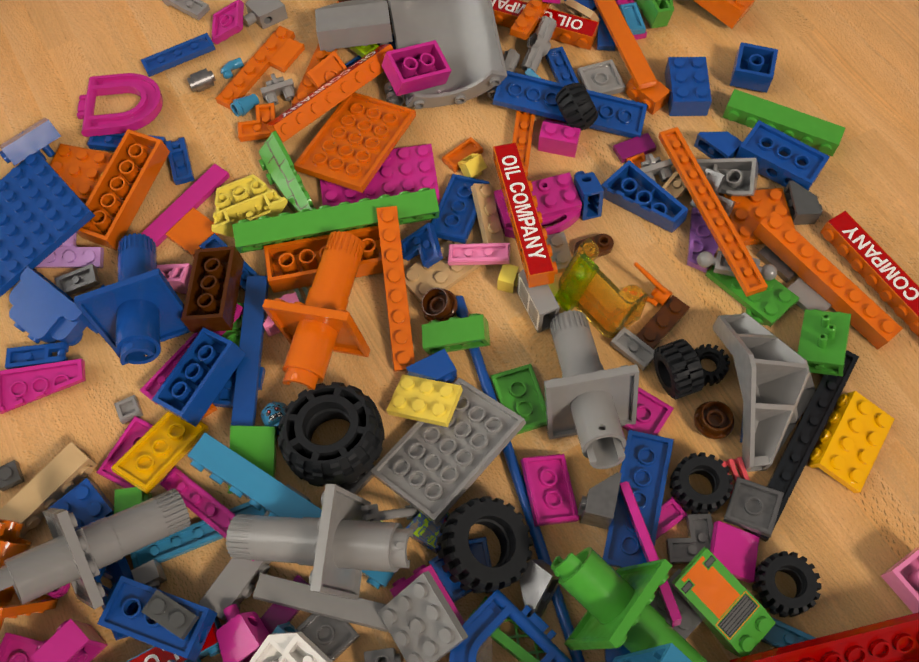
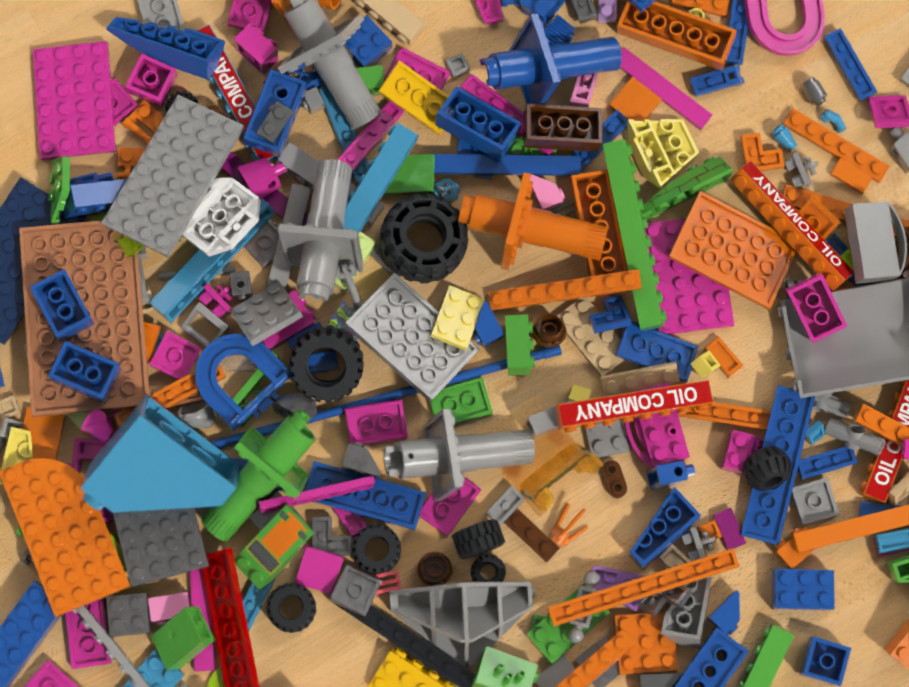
camera: 80 degrees right, 15 degrees up
bright pink tile [448,243,511,265] -> none
clear neon green plate [555,253,599,311] -> none

